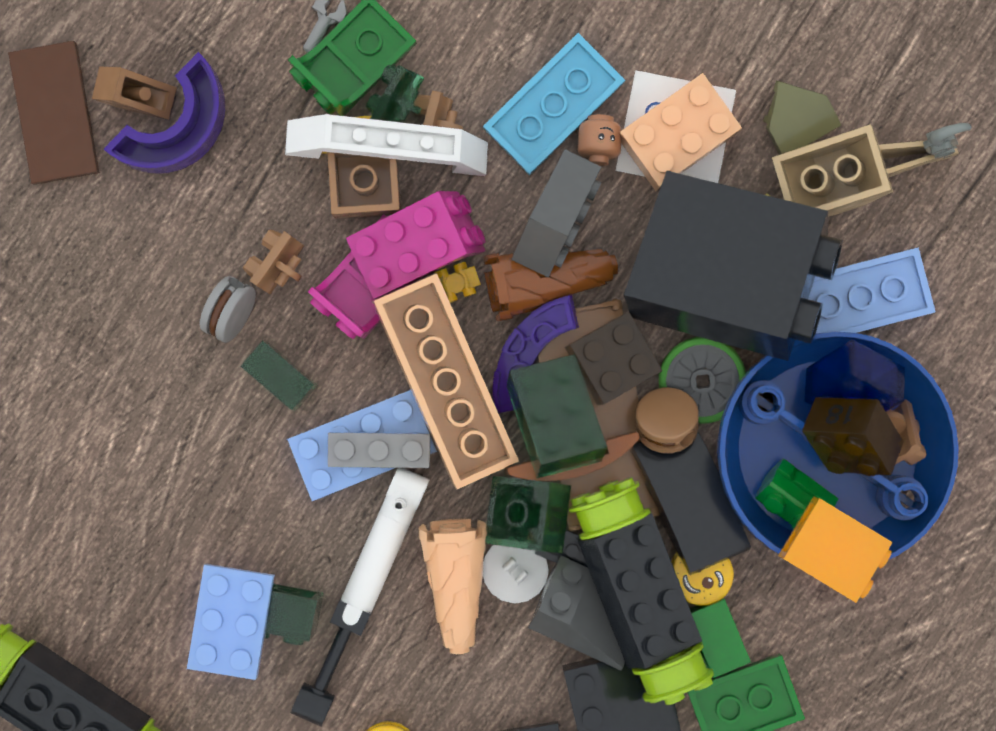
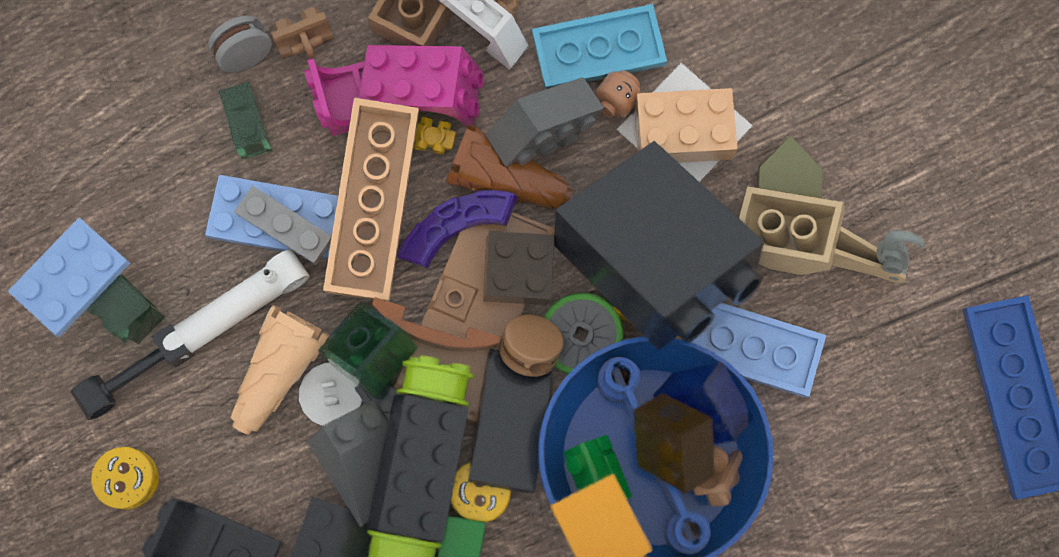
camera: 30 degrees right, 10 degrees down
clear green brick [506,354,607,479] -> none

